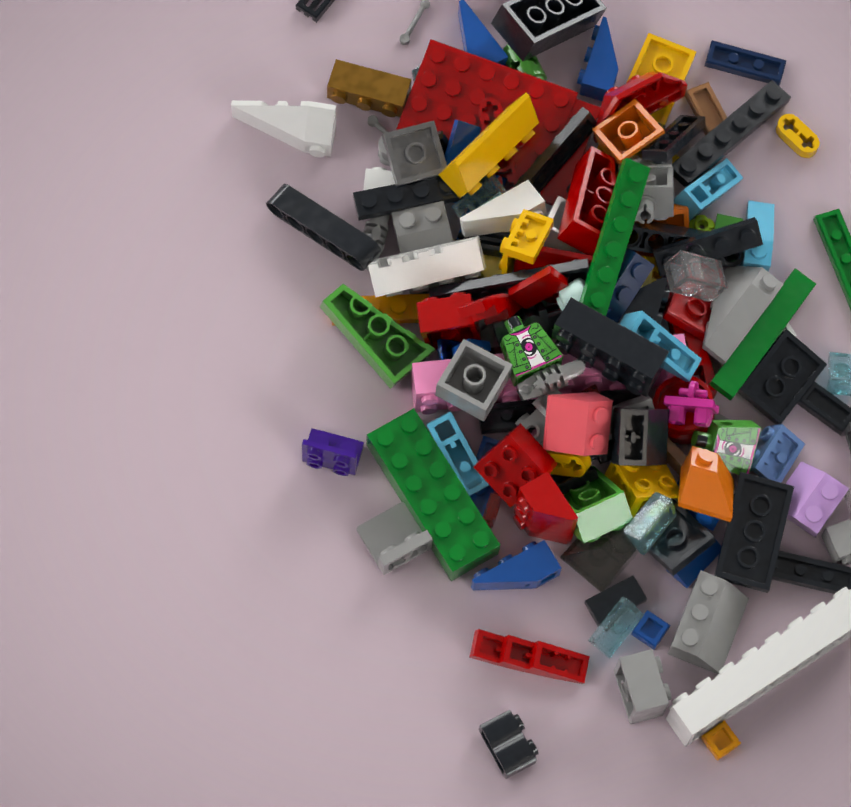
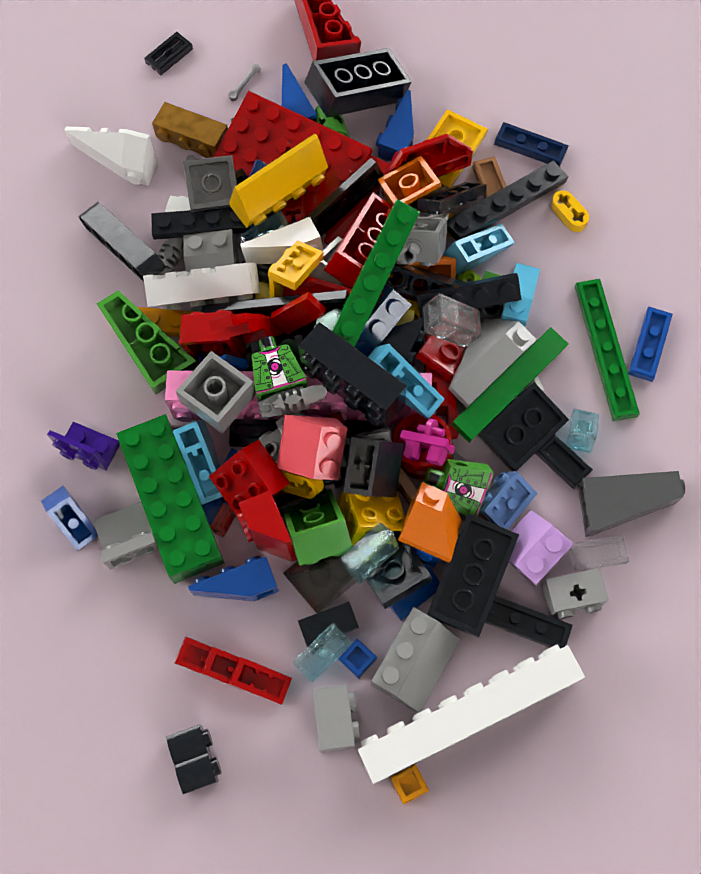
camera: 15 degrees right, 0 degrees up
none -> blue slope [41,486,98,551]

